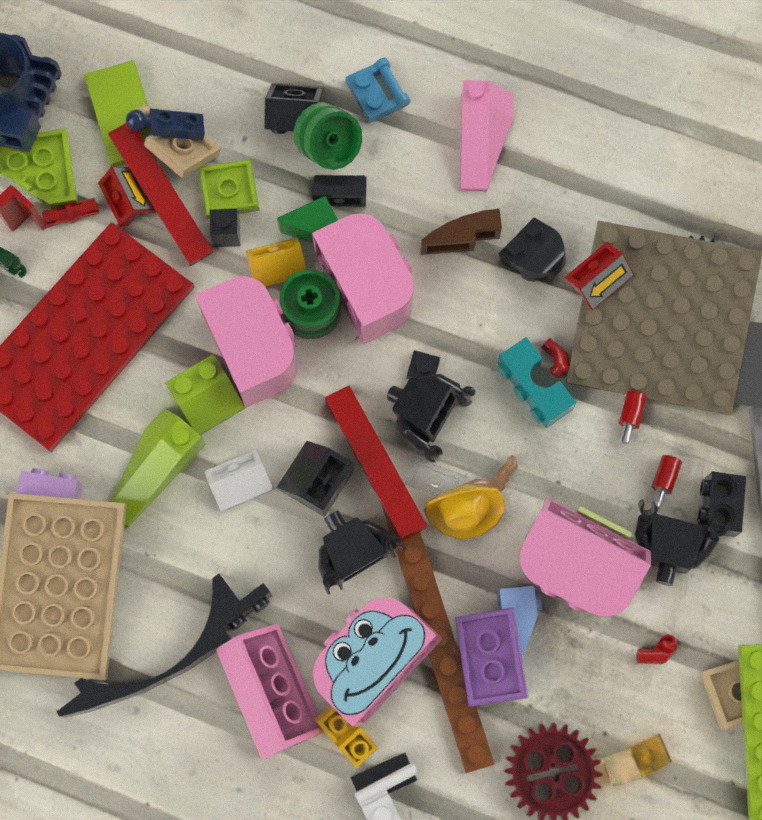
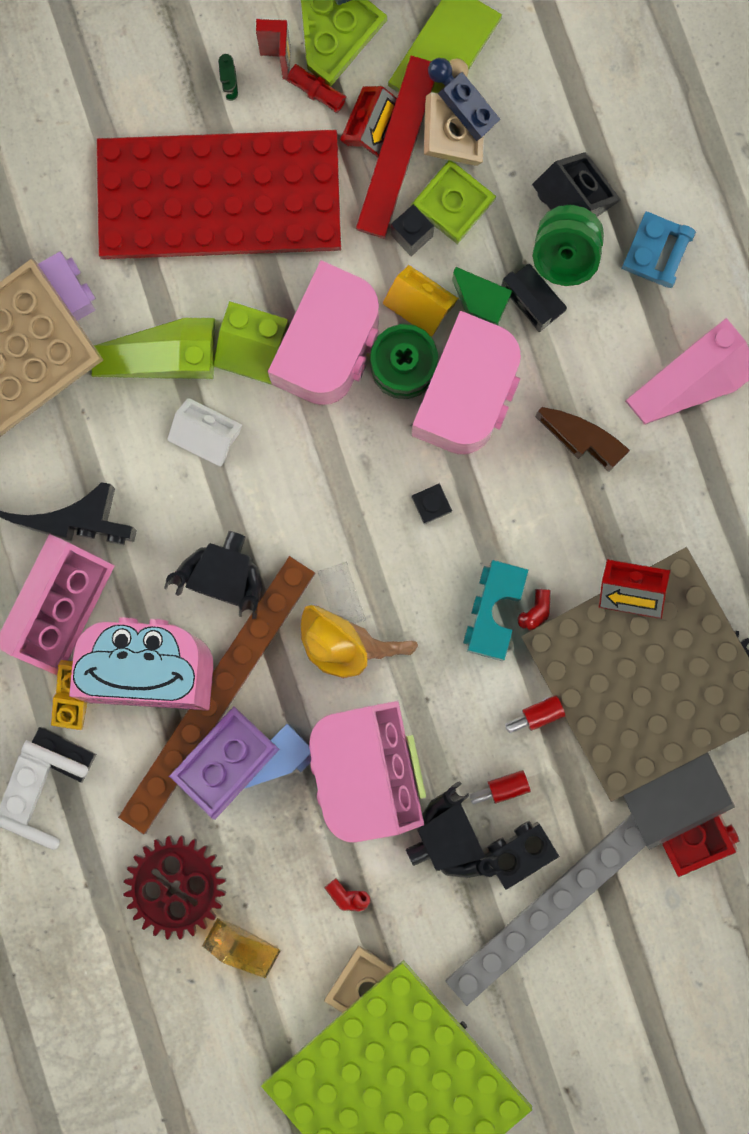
camera: 55 degrees right, 10 degrees up
black slope [276,441,354,517] -> none
red tile [324,386,428,541] -> none
black torso [387,374,475,463] -> none
black slope [499,217,566,282] -> none

